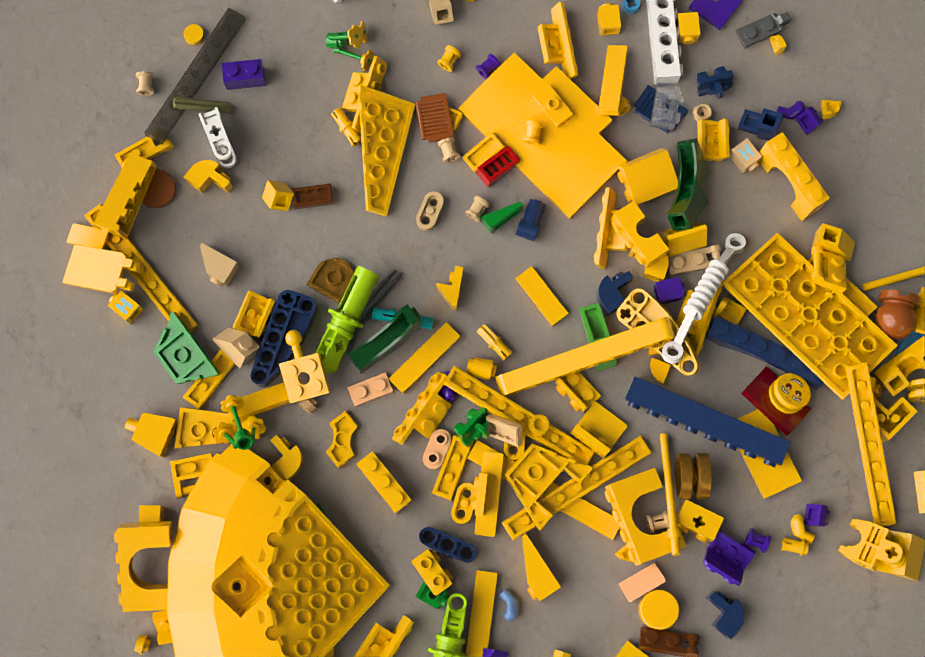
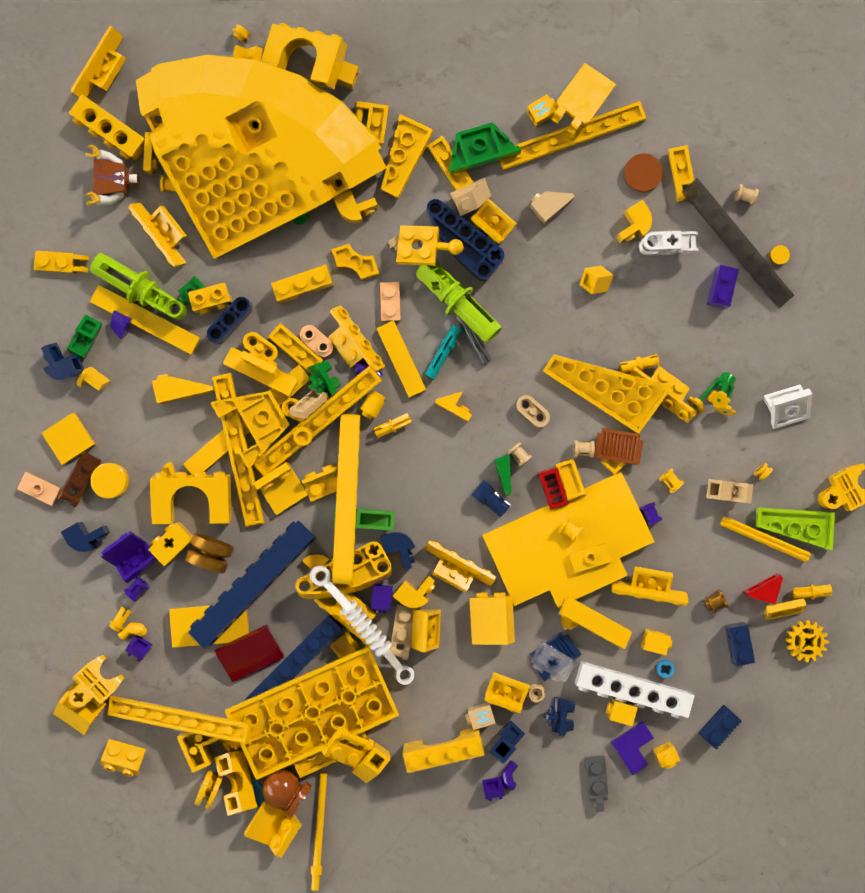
camera: 110 degrees right, 10 degrees up
yellow slope [67,224,110,250] -> none
yellow wedge [94,153,157,240] -> none
yellow torso [125,413,178,458] -> none
olive axle [173,97,232,114] -> none
yellow plant [213,395,266,450] -> none
yellow tile [228,383,290,423] -> none
reddish brown plate [291,183,334,209] -> none
pearl gold tile [306,258,354,304] -> none
dark green arch [348,304,421,374] -> none
medium blue arm [499,588,519,621] -> none
yellow tile [516,266,569,326] -> none
yellow arch [612,201,669,268] -> none
light nougat slope [619,563,666,602] -> none
tan bush [646,511,669,534] -> none
yellow bar [660,433,681,556] -> none
dark green arch [667,138,710,231] -> none
yellow tile [769,34,787,55] -> none
yellow head [769,373,811,414] -> none
yellow tile [821,100,842,119] -> none

